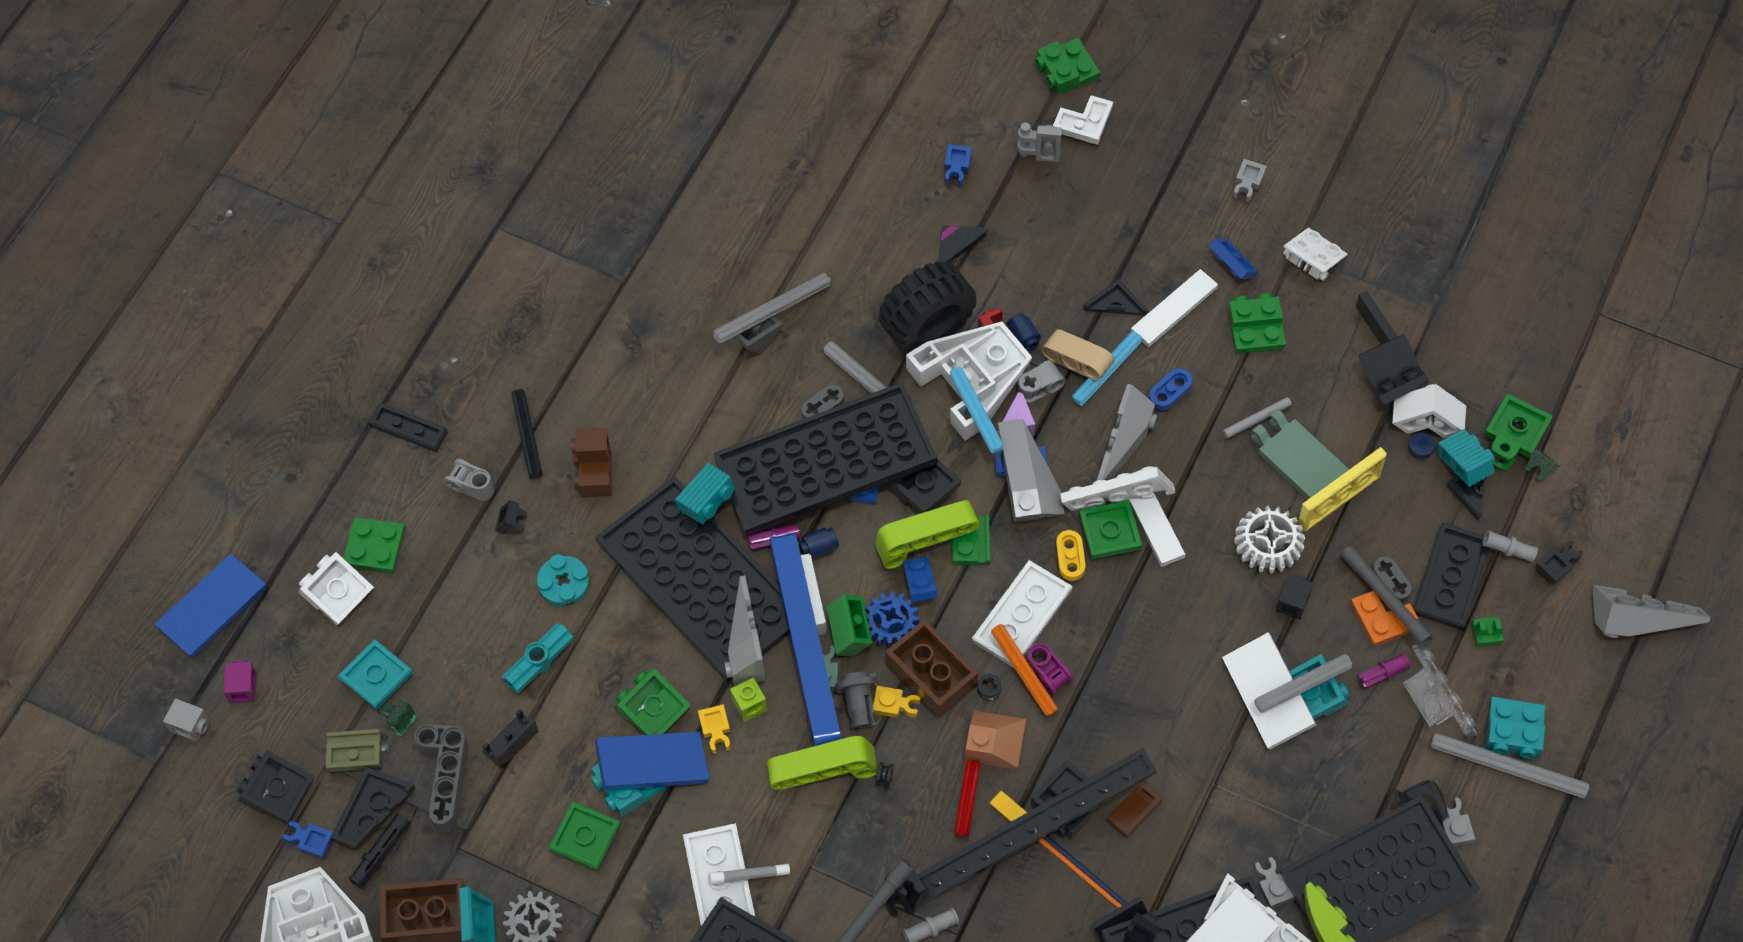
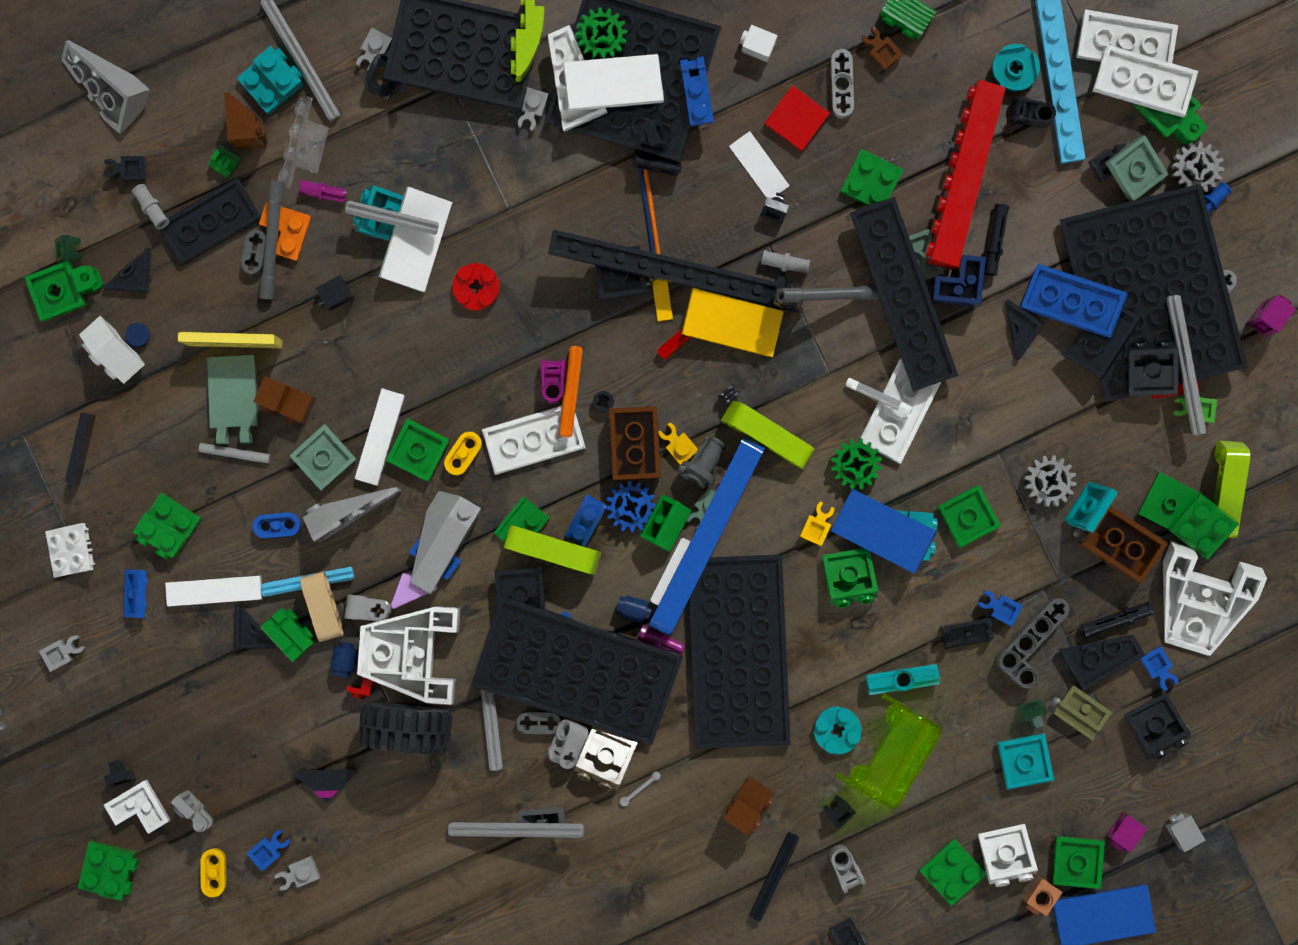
camera: 140 degrees left, 25 degrees up
teal brick [674,463,735,524] -> none
light grey wedge [724,576,765,686] -> none
lime brick [730,677,767,722] -> none
medium azure axle [950,366,1003,454] -> none
nougat slope [965,711,1026,770] -> none
white wing [1060,466,1175,511] -> none
reddish brown tile [1106,782,1163,839] -> none
white gear [1234,505,1305,574] -> none
black bracket [1359,334,1430,405] -> none
teal brick [1438,429,1495,487] -> none
none -> black tile [104,760,136,787]
none -> yellow plate [201,848,227,897]
none -> reddish brown slope [224,92,268,149]
none -> reddish brown brick [253,376,316,426]
none -> green brick [260,608,316,662]
none -> light grey plate [275,855,321,890]
none -> sand green plate [289,424,357,491]
none -> red plate [452,263,500,311]
none -> light grey piece [548,720,588,769]
none -> plate [574,726,637,791]
none -> light grey hinge [620,771,661,806]
none -> yellow tile [681,288,784,357]
none -> green gear [831,438,882,489]
none -> clear neon green windscreen [835,693,942,809]
none -> blue plate [977,591,1023,627]
none -> nougat brick [1023,876,1062,916]
none -> green plate [1051,836,1105,889]

